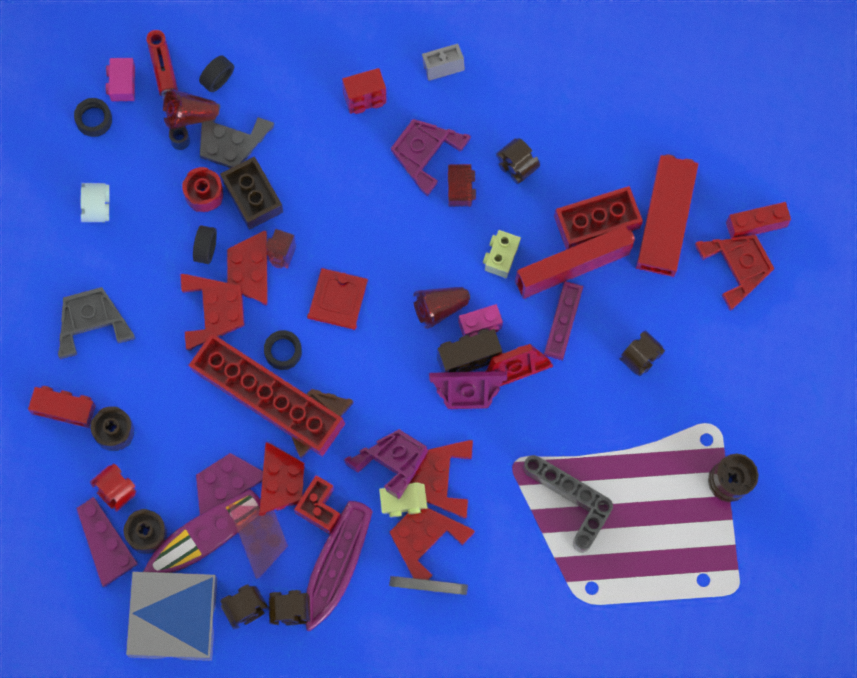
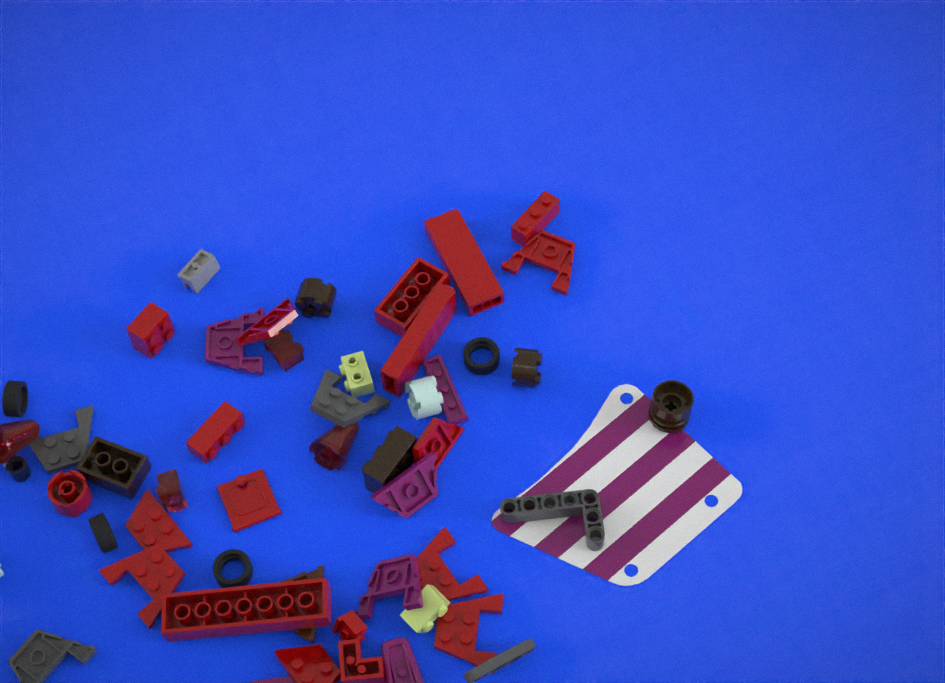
camera: 30 degrees left, 15 degrees down
dark pink brick [458,304,503,337] -> none
none -> red brick [186,401,245,464]
none -> wing [235,298,298,346]
none -> dark grey wing [310,370,391,427]
none -> red brick [332,610,368,644]
none -> light aqua brick [405,376,444,420]
none -> black tyre [463,337,500,375]

